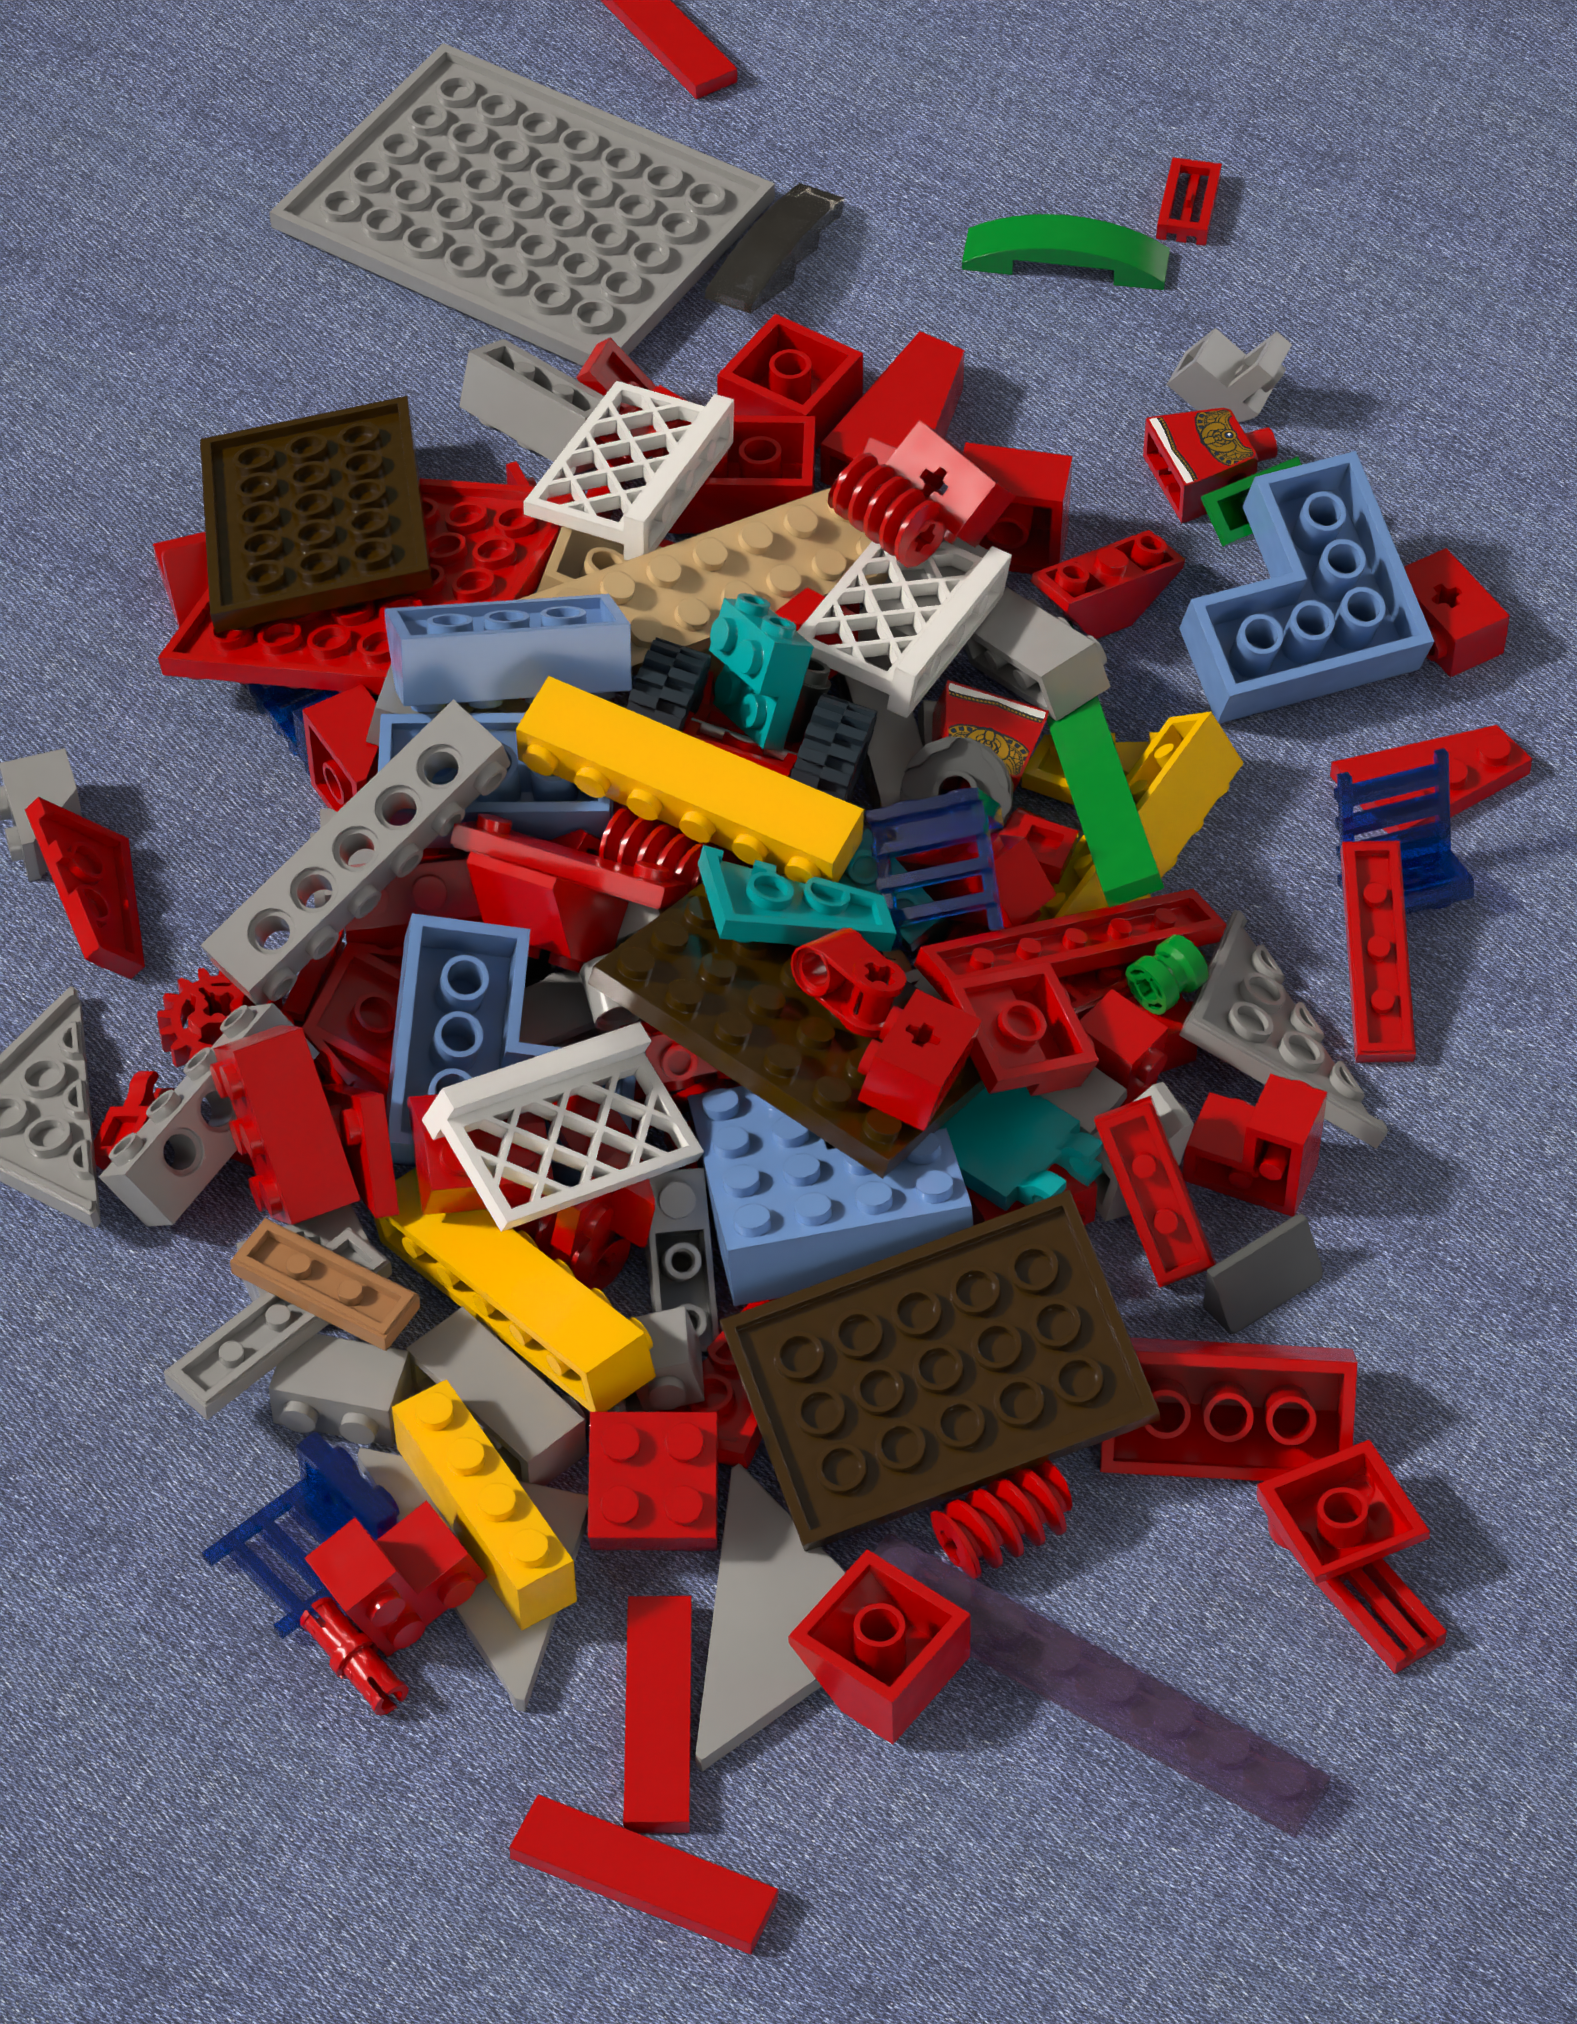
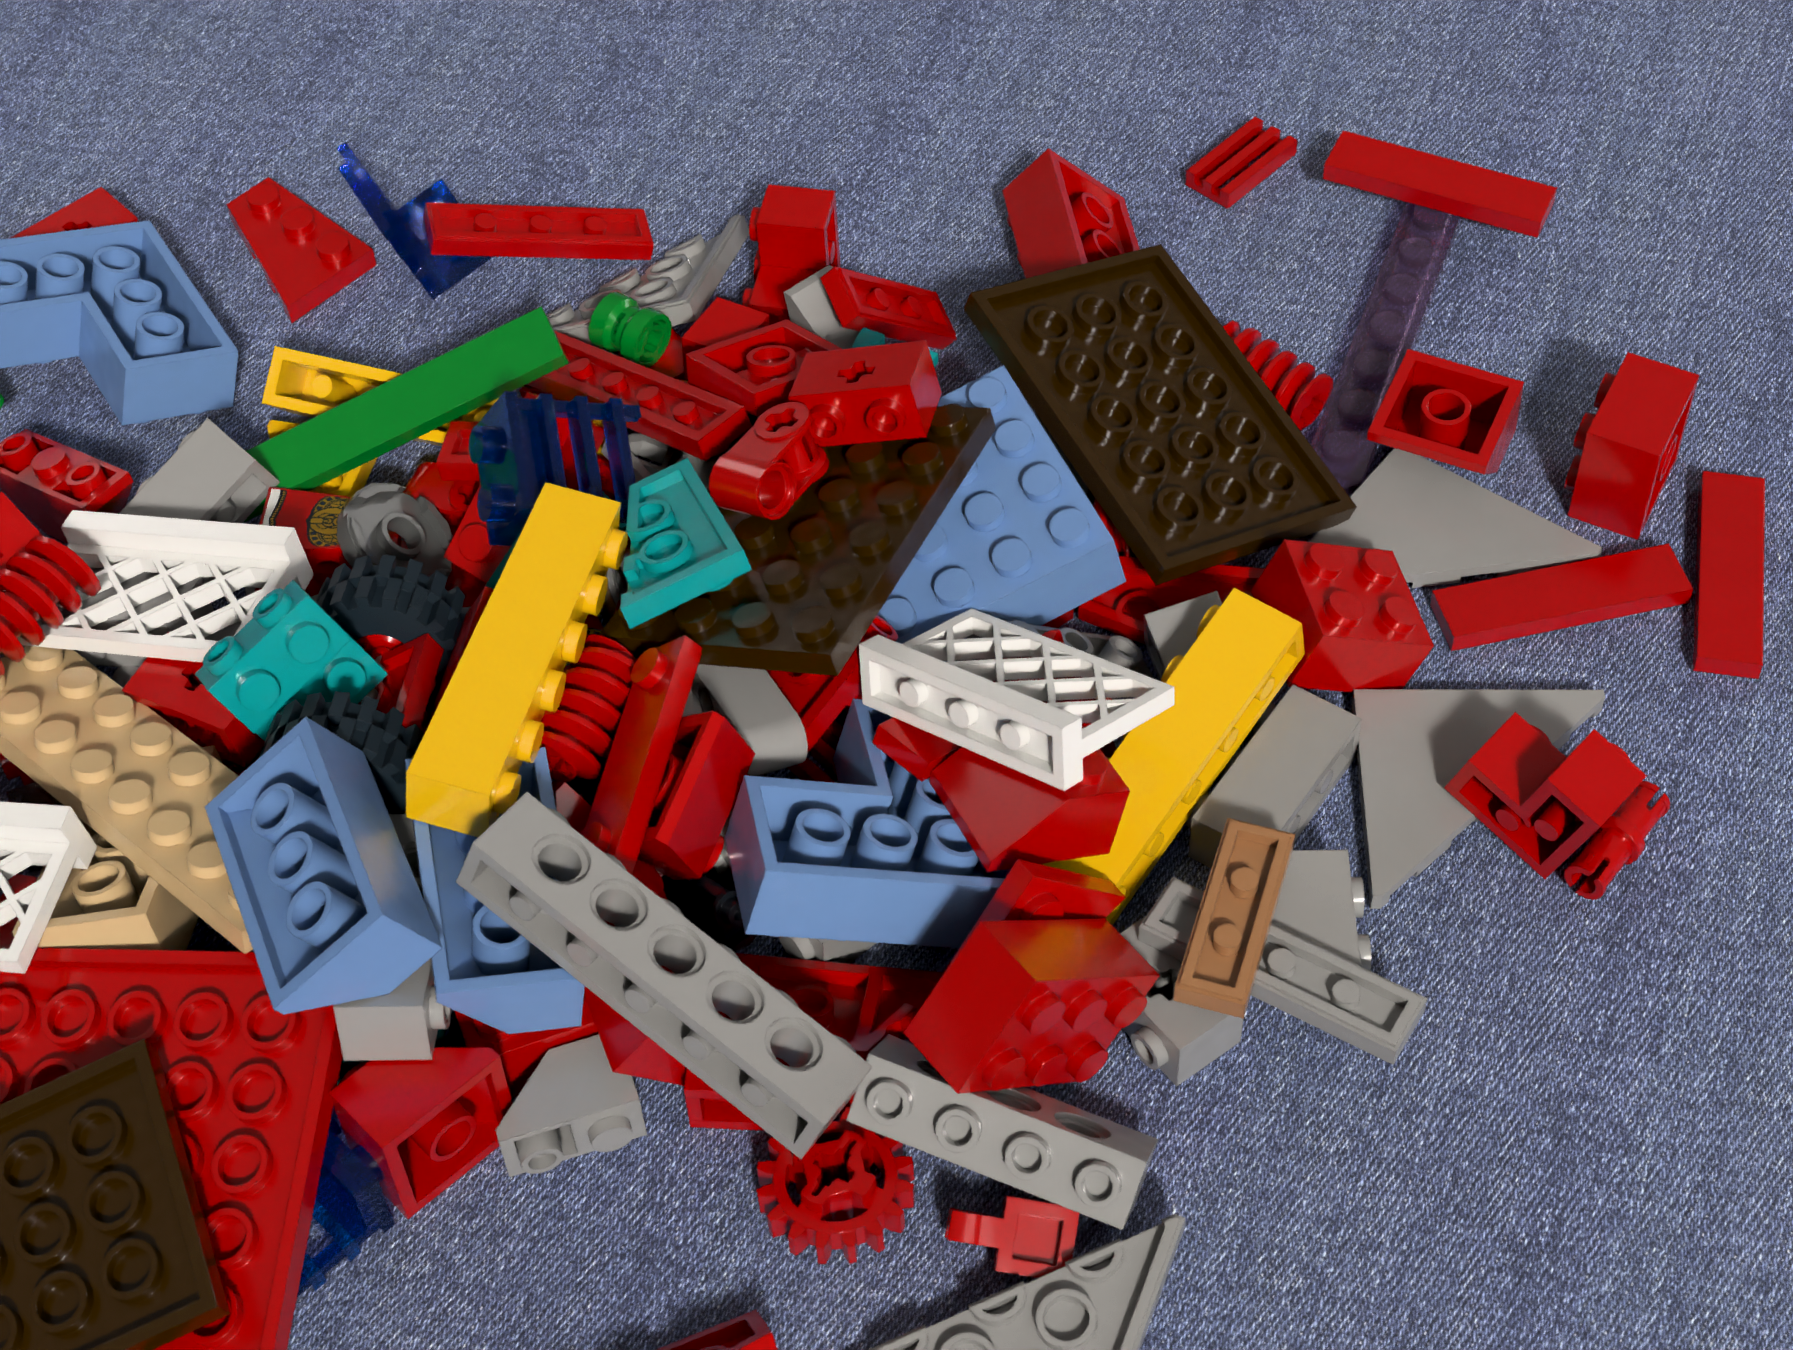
camera: 100 degrees left, 0 degrees up
clear blue plate [202,1431,400,1639] -> none
yellow brick [392,1379,577,1631] -> none
dark grey slope [1203,1213,1323,1334] -> none
red slope [1257,1439,1430,1585] -> none
none -> red tile [1323,130,1557,238]
none -> red brick [1564,352,1699,540]

